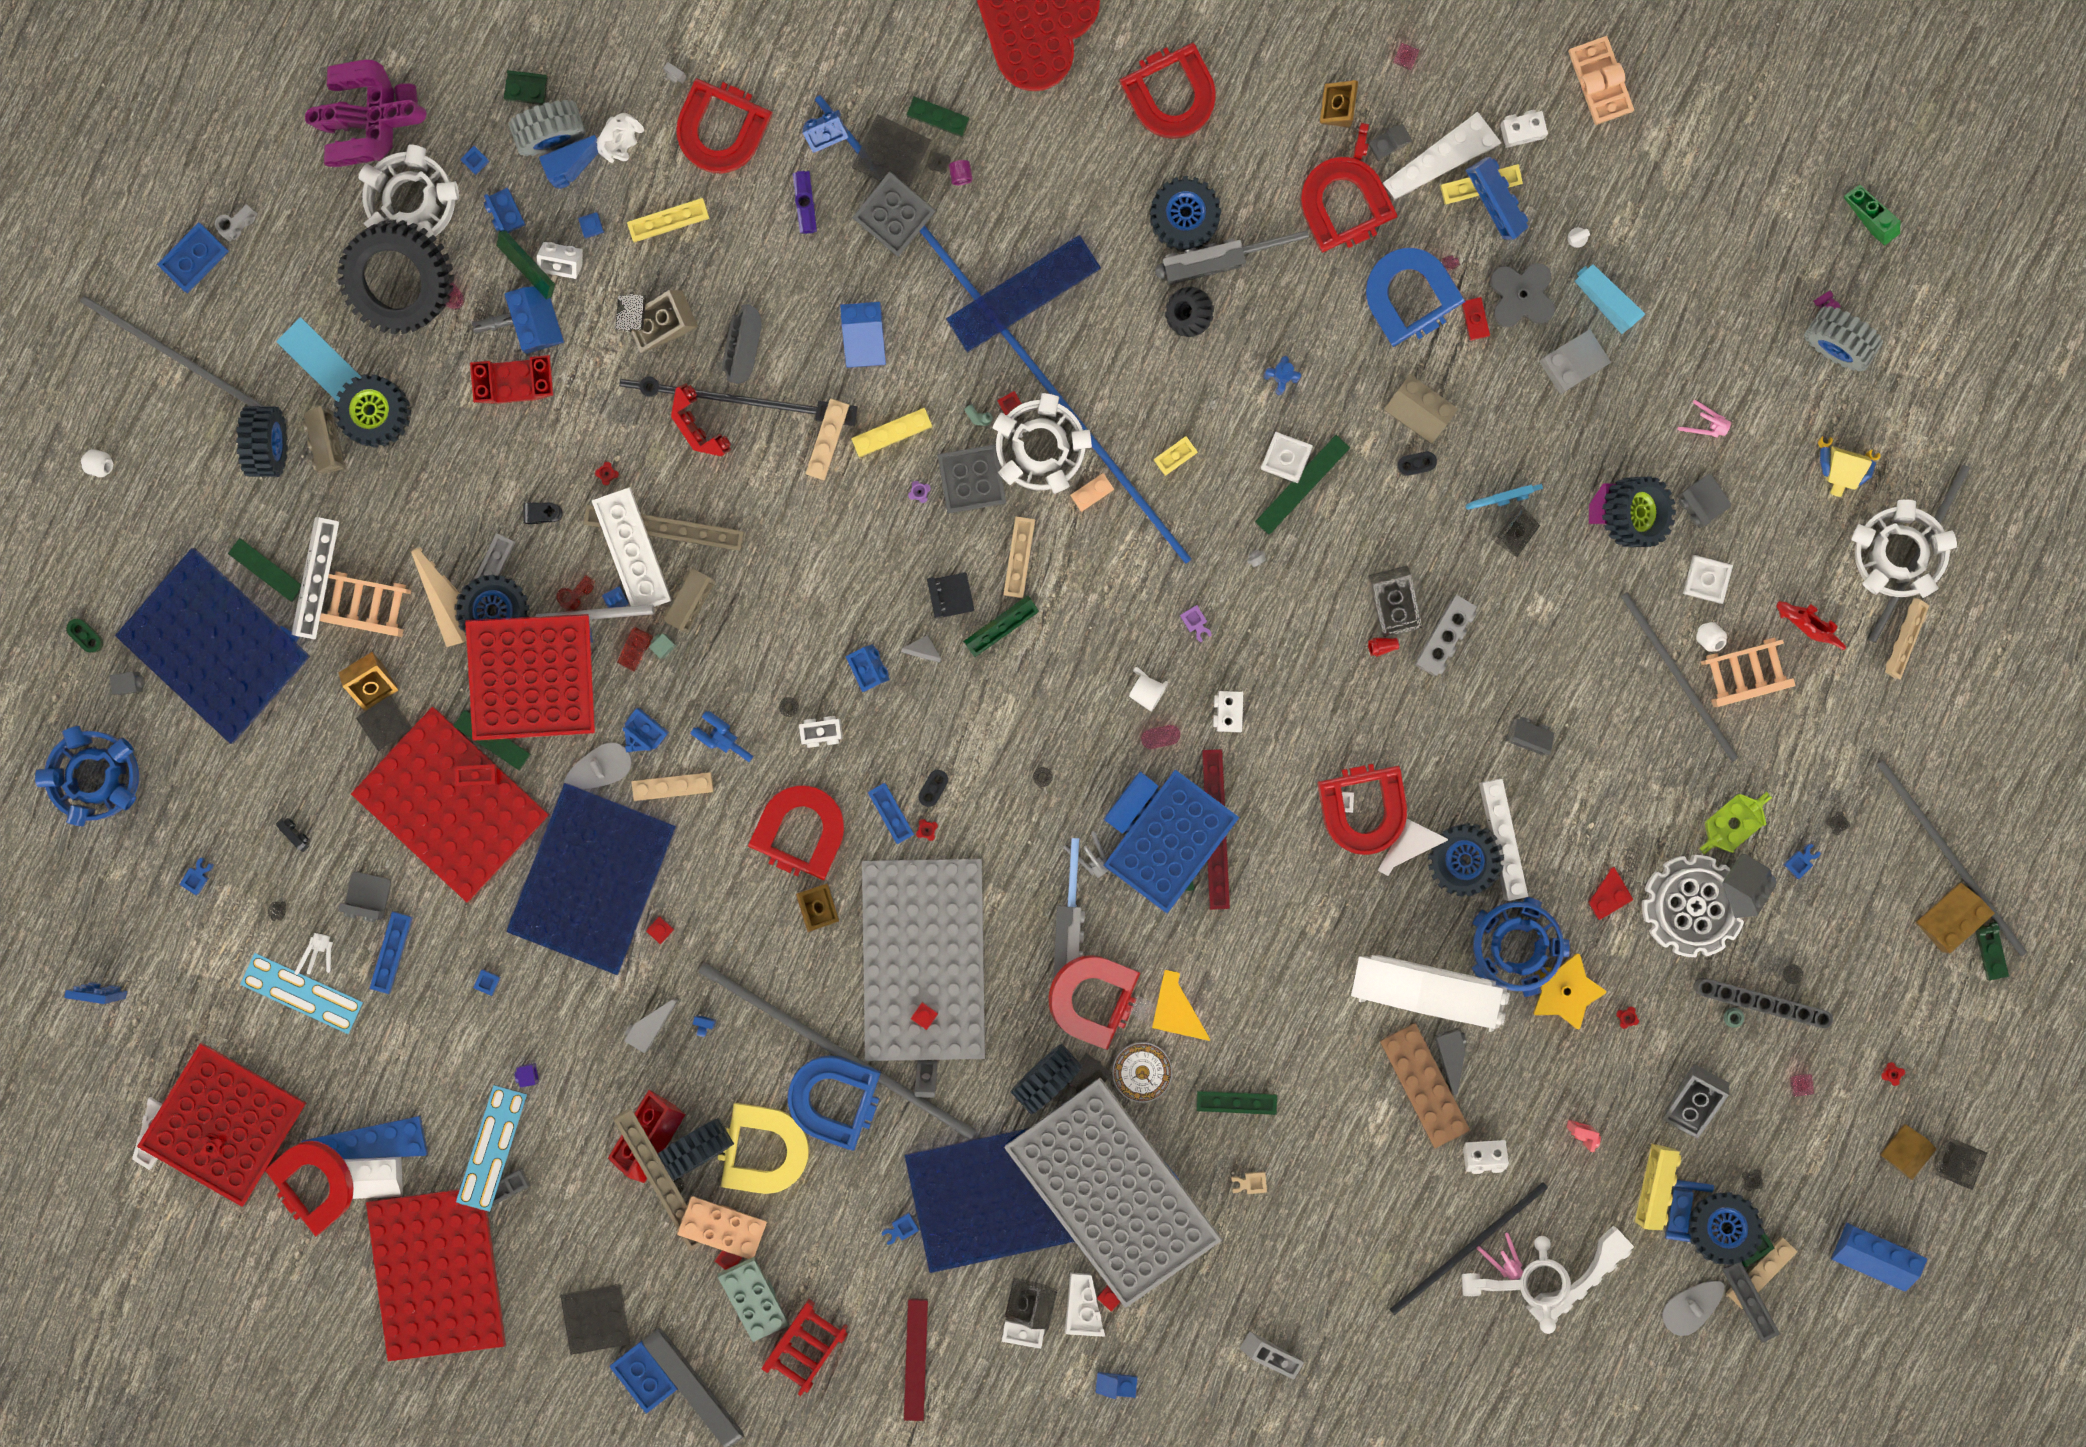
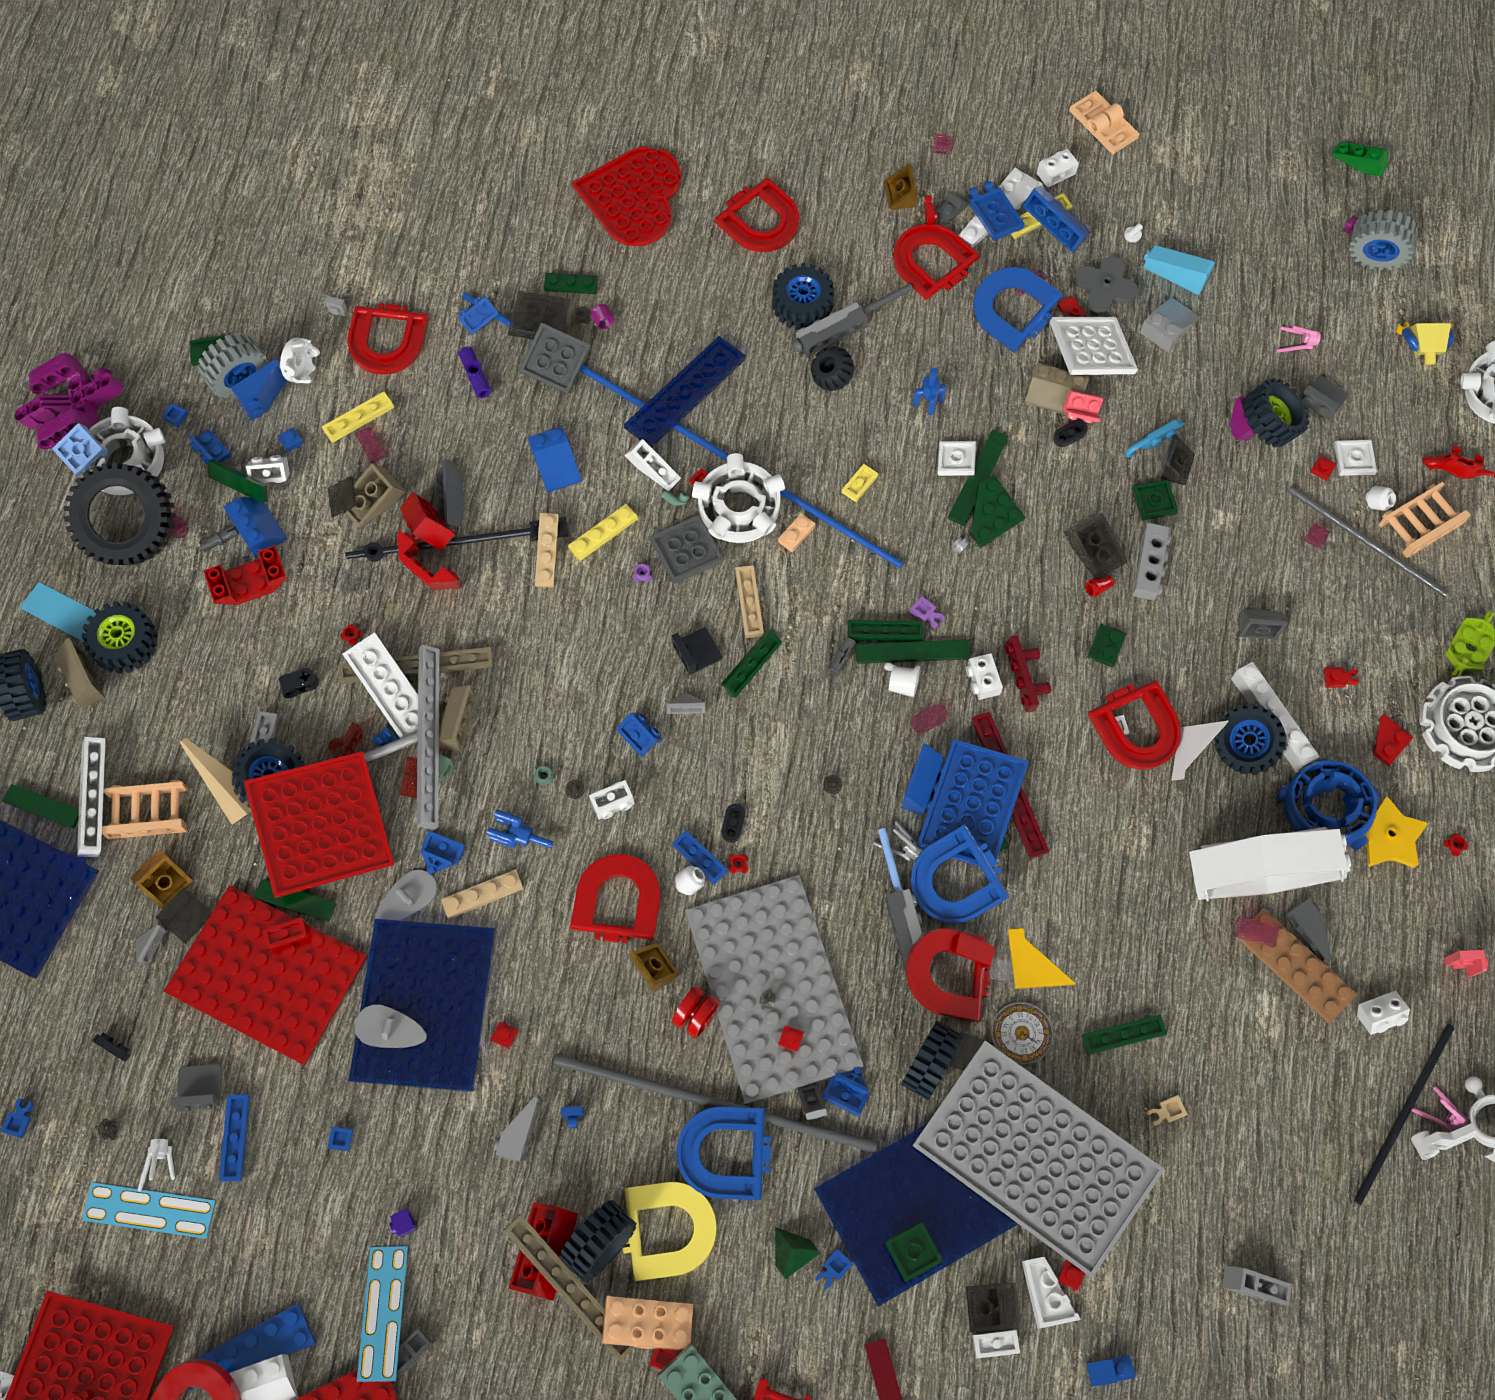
camera: 20 degrees left, 20 degrees down
none -> light blue piece [52,423,110,476]
none -> light grey slope [136,925,167,967]
none -> light grey shield [354,1005,427,1048]
none -> clear pink plate [355,426,388,464]
none -> red wedge [400,491,455,551]
none -> light grey plate [417,645,440,830]
none -> sand green plate [534,766,554,785]
none -> white slope [624,439,681,491]
none -> red wheel [671,985,720,1039]
none -> white head [675,866,705,895]
none -> clear smoke plate [759,988,776,1010]
none -> dark green slope [775,1227,820,1279]
none -> blue slope [822,1067,869,1117]
none -> dark grey pin [828,637,855,675]
none -> dark green plate [847,620,923,641]
none -> dark green tile [856,640,971,664]
none -> dark green plate [884,1221,943,1282]
none -> blue piece [911,824,1010,923]
none -> red tile [953,933,995,967]
none -> blue tile [968,181,1025,241]
none -> dark green plate [970,474,1025,549]
none -> dark red plate [1005,635,1051,713]
none -> white plate [1050,317,1138,375]
none -> coral bracket [1062,390,1103,423]
none -> dark green plate [1087,623,1126,668]
none -> dark green plate [1132,480,1178,521]
none -> clear pink plate [1234,915,1279,948]
none -> clear pink plate [1304,523,1330,549]
none -> red plate [1311,455,1336,481]
none -> red plate [1323,667,1360,688]

